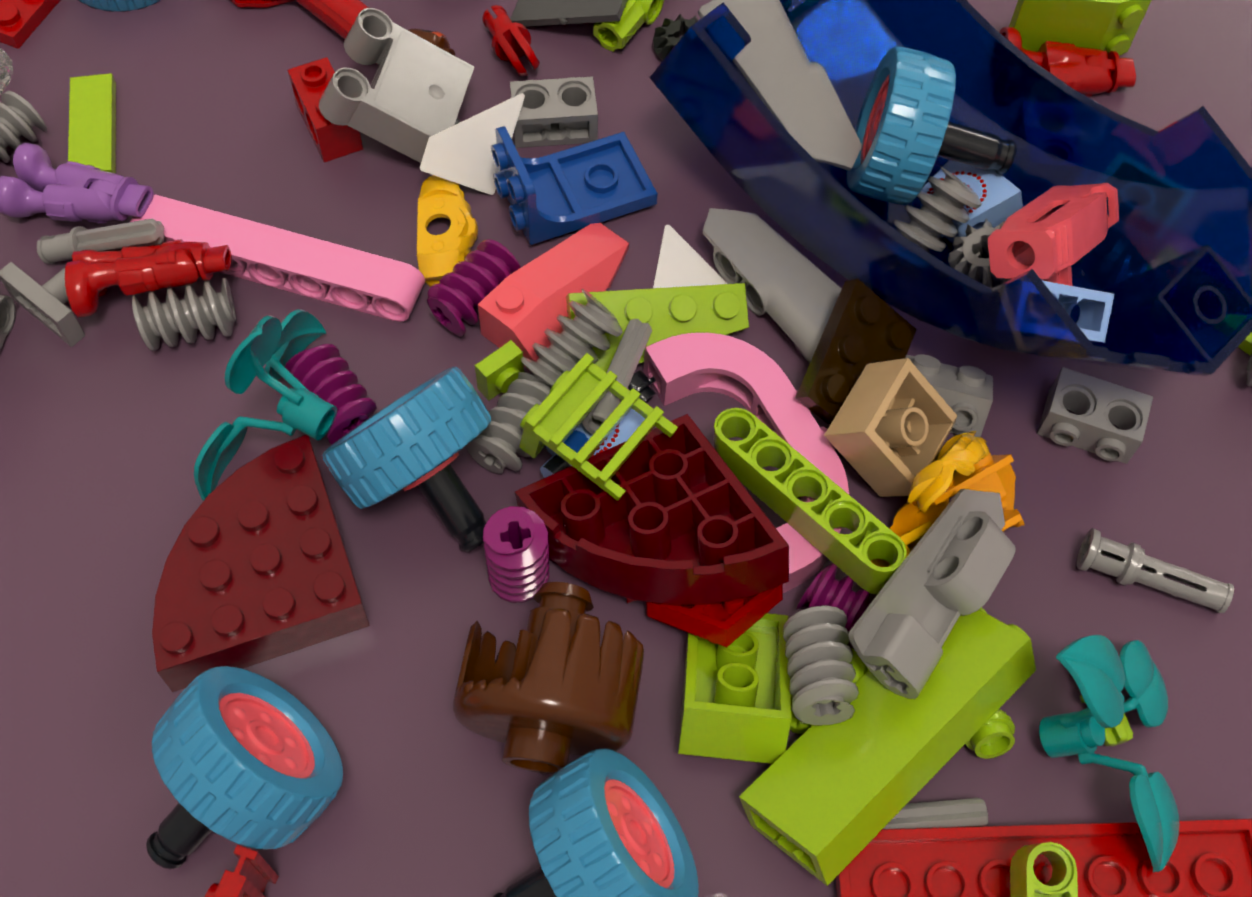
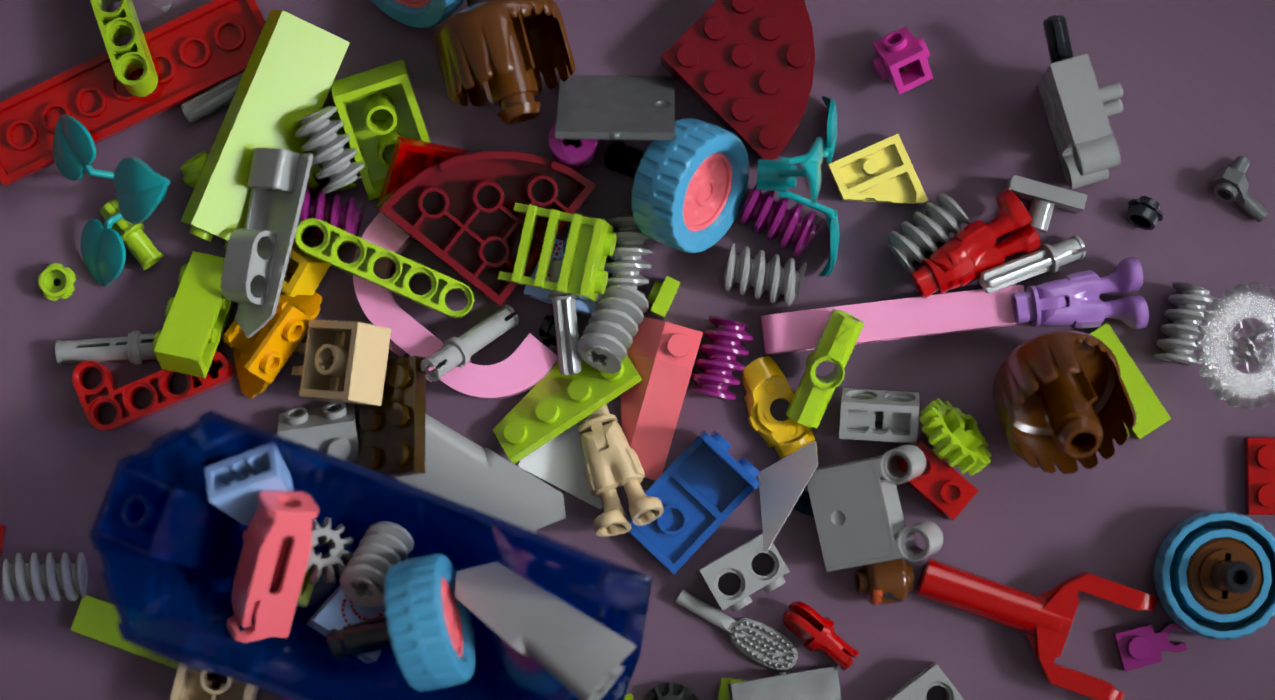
camera: 160 degrees right, 25 degrees up
yellow piece [908,431,989,513] -> none
none -> lime plate [38,263,76,301]
none -> red beam [72,351,234,432]
none -> lime brick [152,251,234,379]
none -> light grey pin [421,304,519,382]
none -> dark grey piece [555,75,675,140]
none -> tan piece [578,404,664,537]
none -> light grey piece [675,589,798,671]
none -> light grey piece [723,243,807,308]
none -> lime piece [786,309,865,428]
none -> light yellow wing [827,134,929,205]
none -> light grey brick [839,388,919,444]
none -> dark pink brick [872,26,933,95]
none -> lime gear [919,398,992,476]
none -> reddish brown piece [992,330,1137,474]

